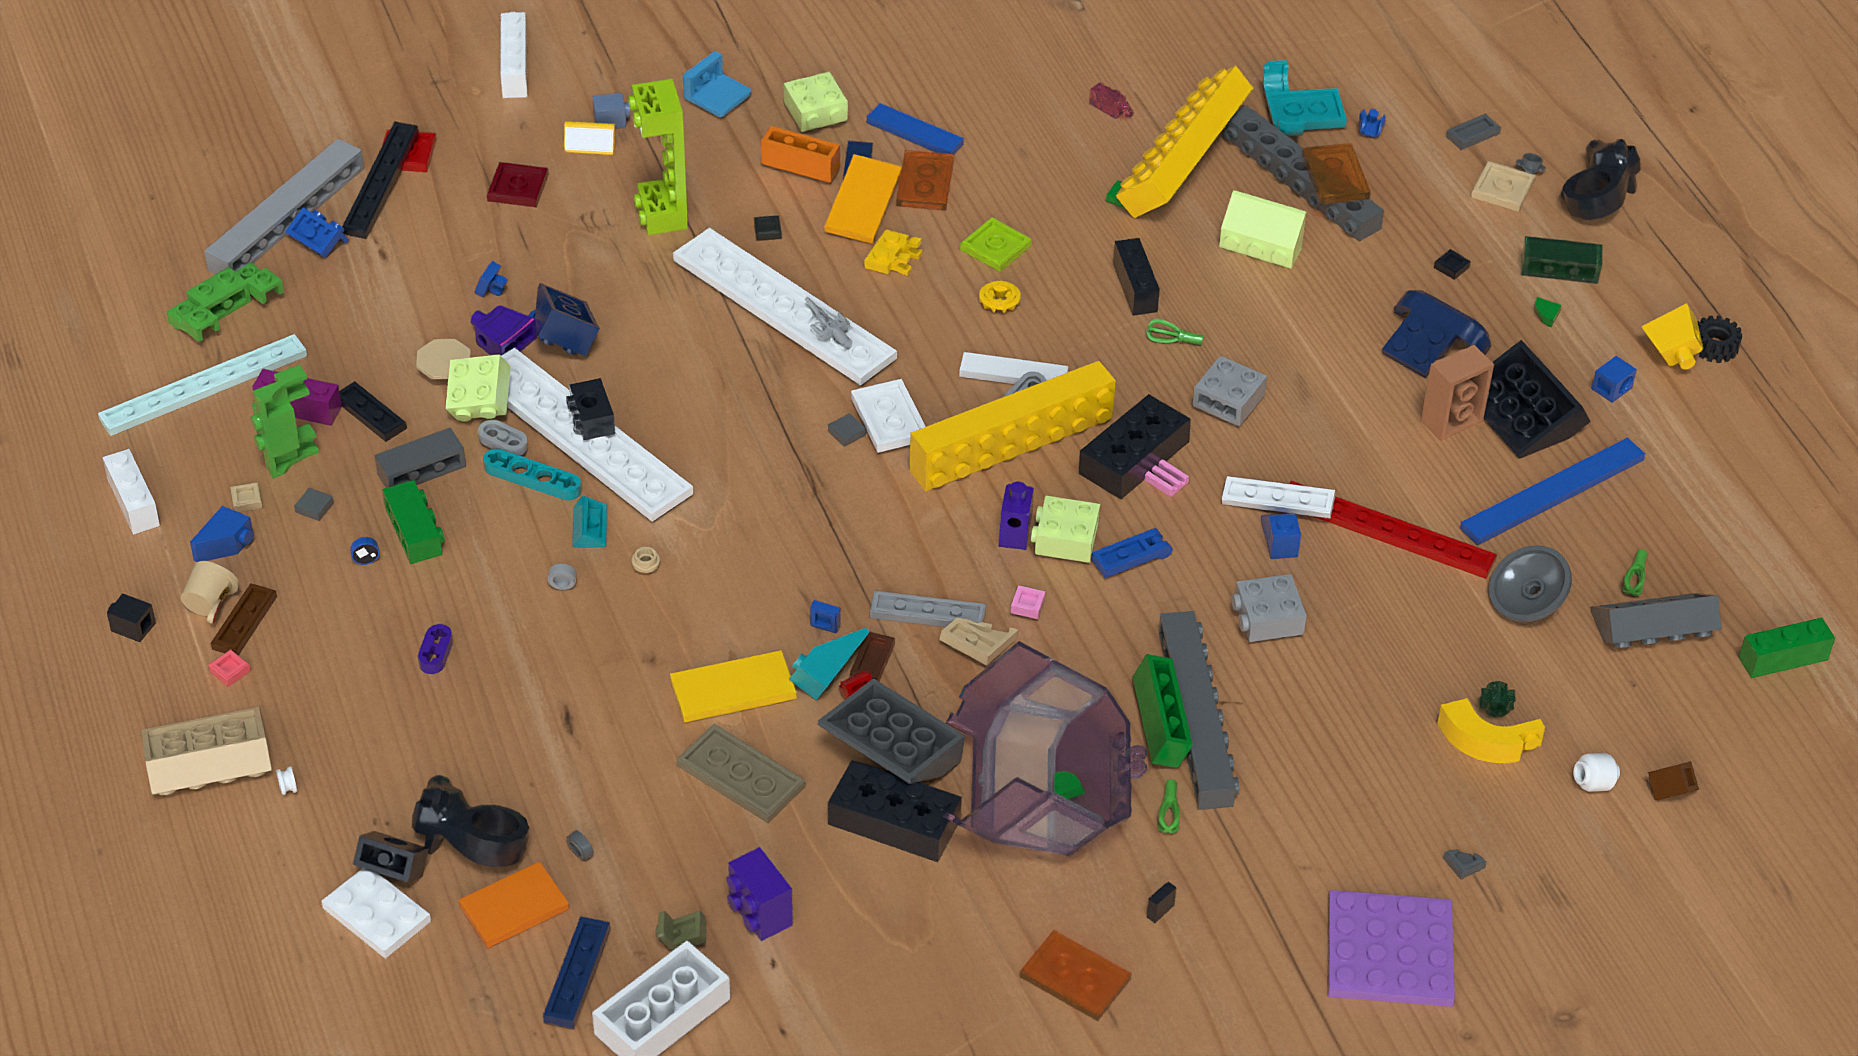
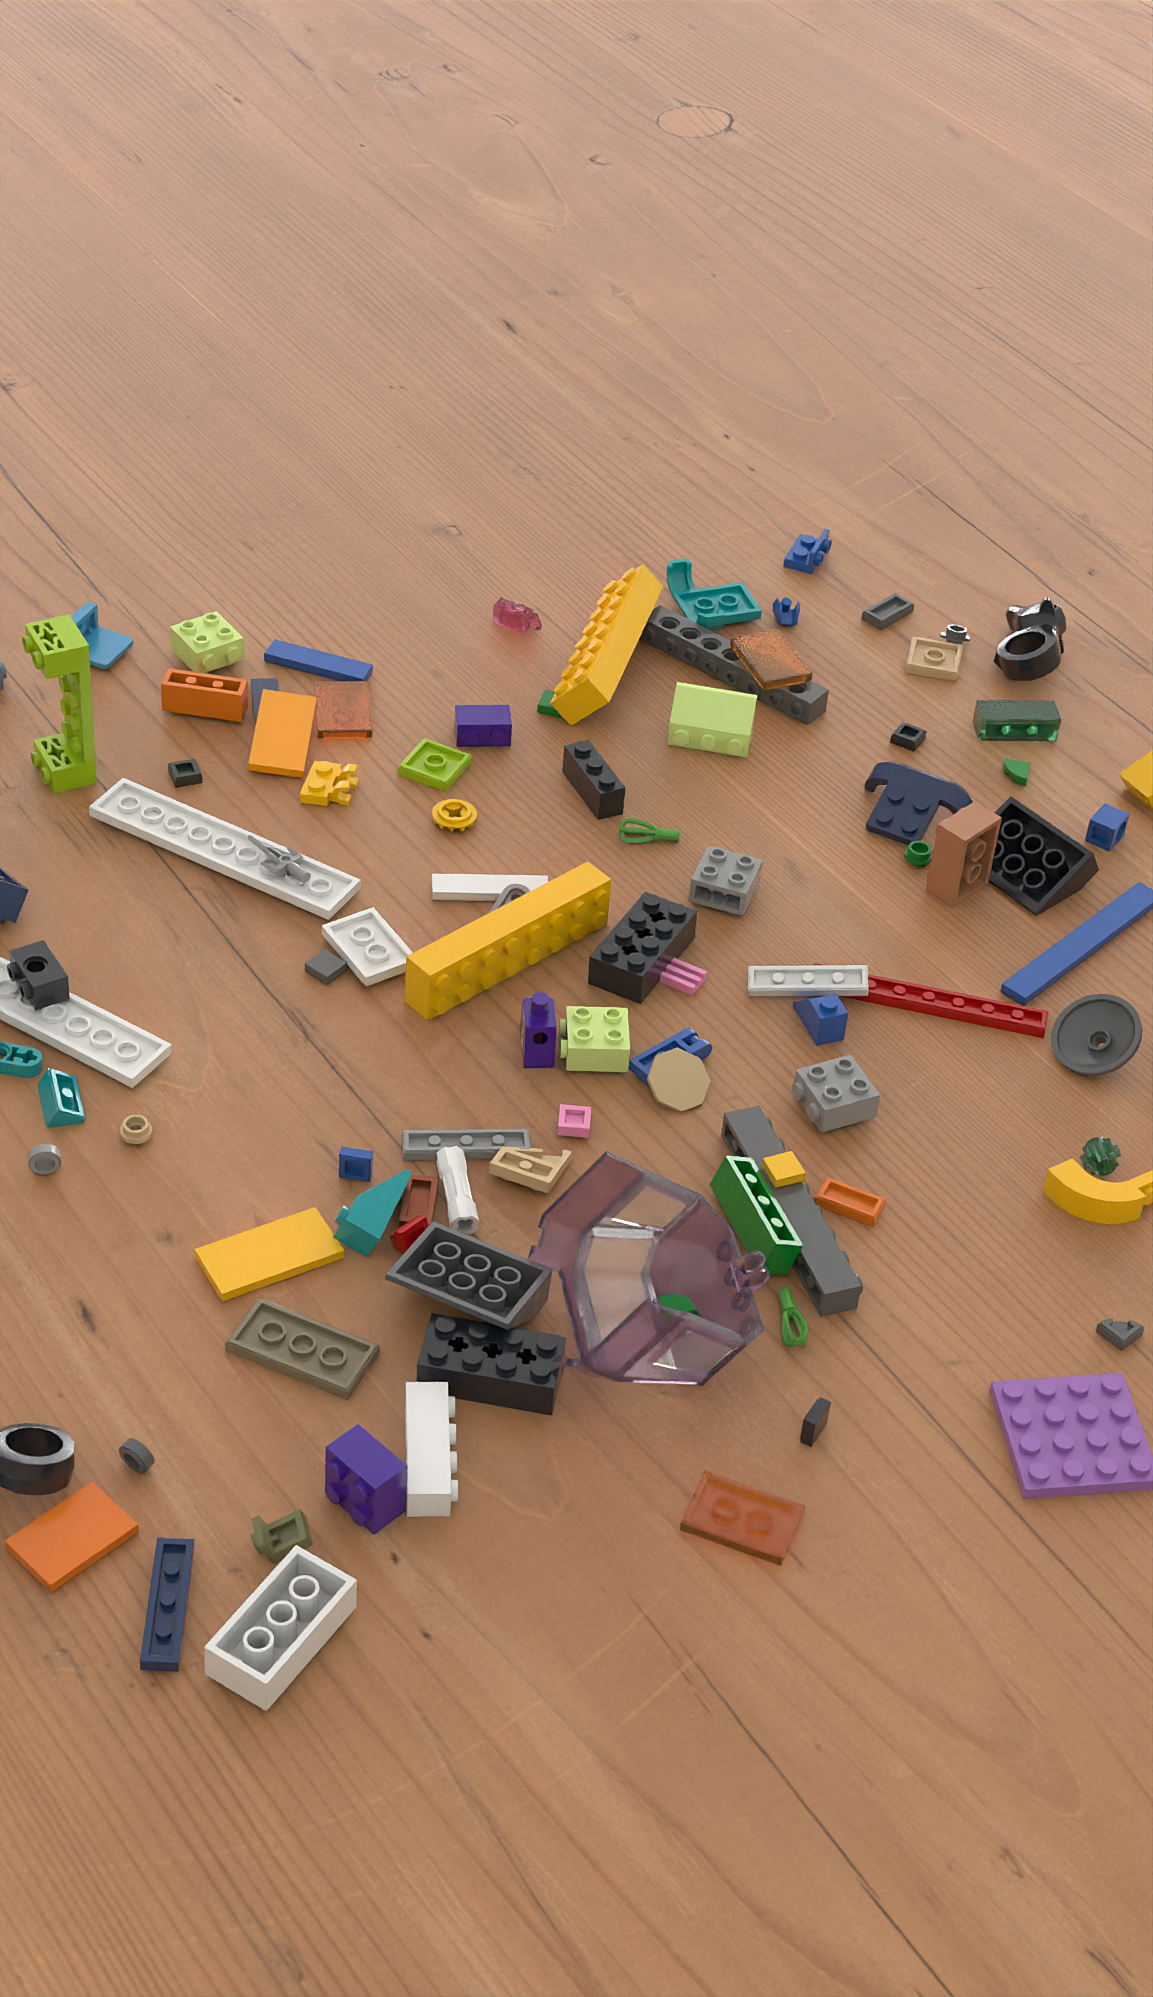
camera: 15 degrees left, 5 degrees down
none -> white brick [405,1382,458,1517]
none -> white axle [436,1146,479,1235]
none -> dark purple brick [454,705,512,747]
none -> tan piece [647,1047,711,1113]
none -> yellow tile [762,1151,806,1188]
none -> blue bracket [783,529,832,574]
none -> orange tile [814,1177,886,1227]
none -> green plate [904,841,932,866]

